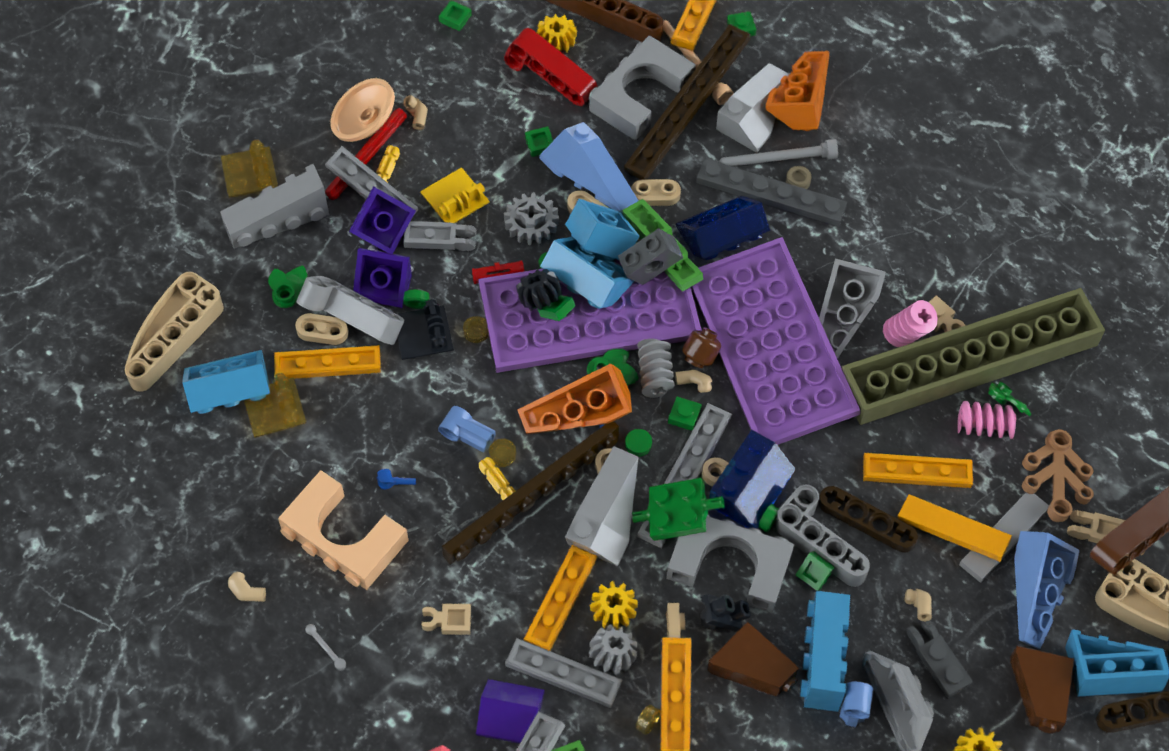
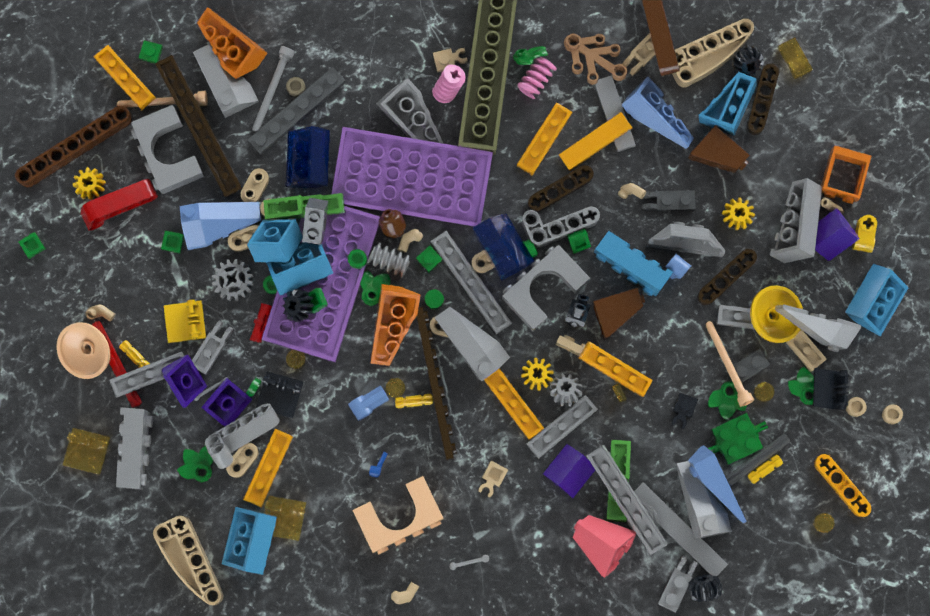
camera: 60 degrees left, 20 degrees up
green plate [632,478,724,541] -> none
none -> green tile [348,249,367,269]

